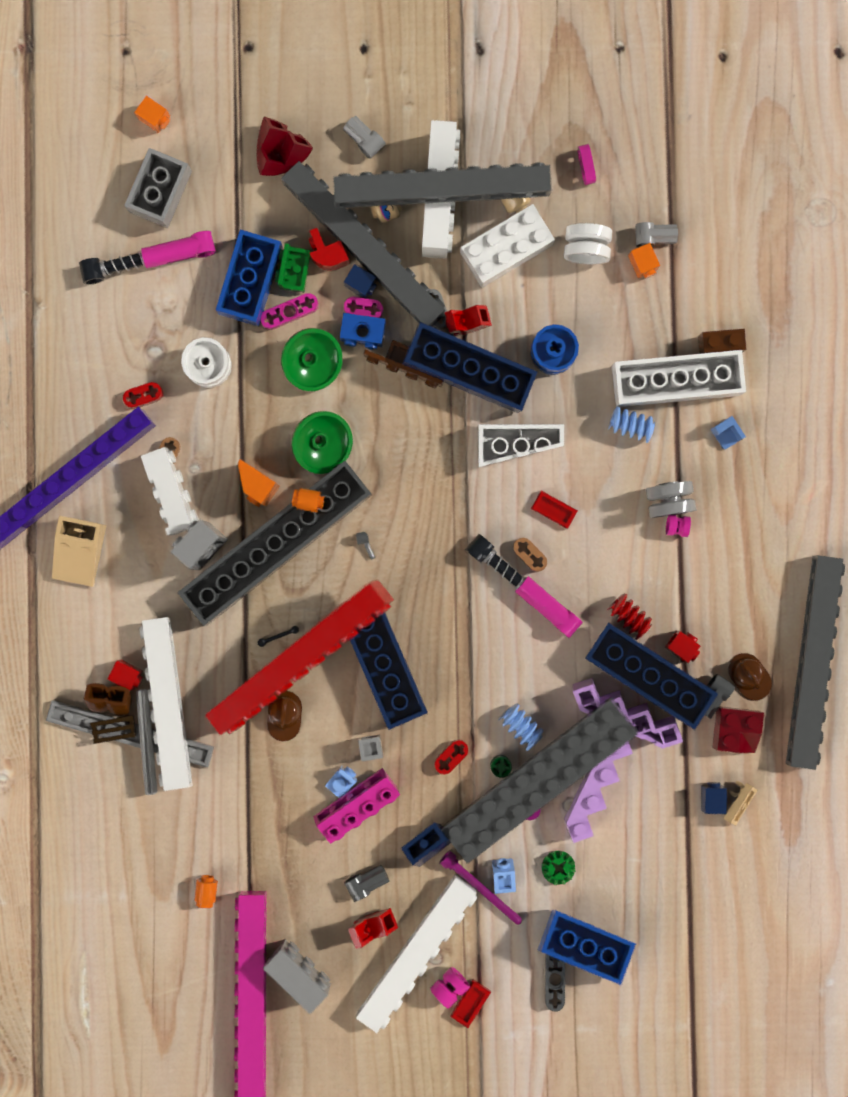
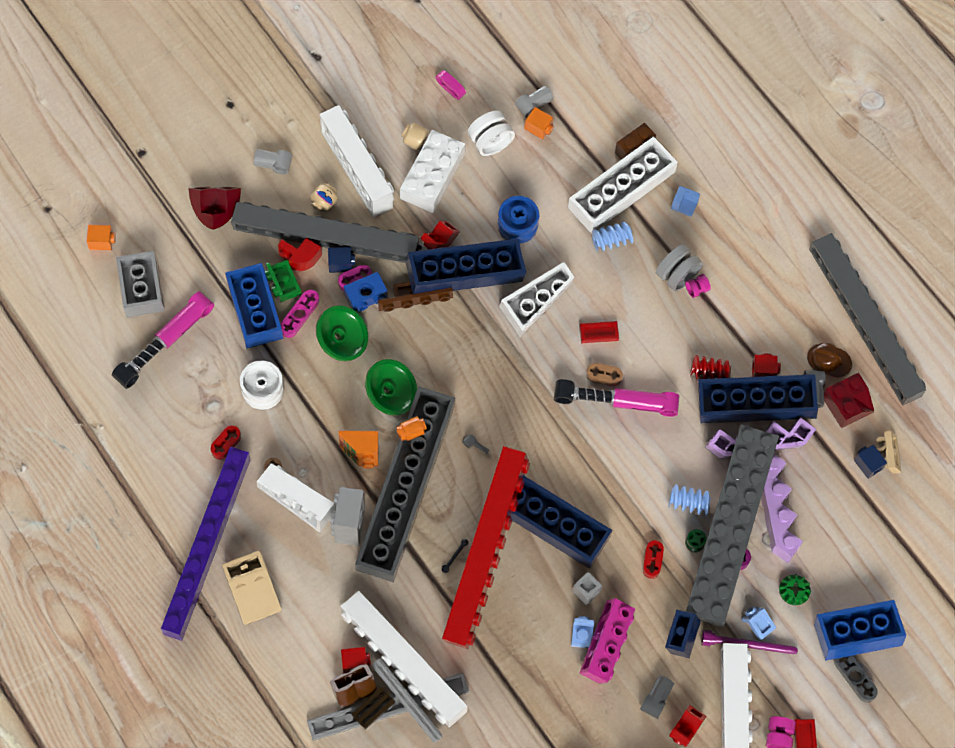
camera: 40 degrees left, 20 degrees down
reddish brown piece [267,691,302,742] -> none
dark grey brick [333,162,551,208] -> none

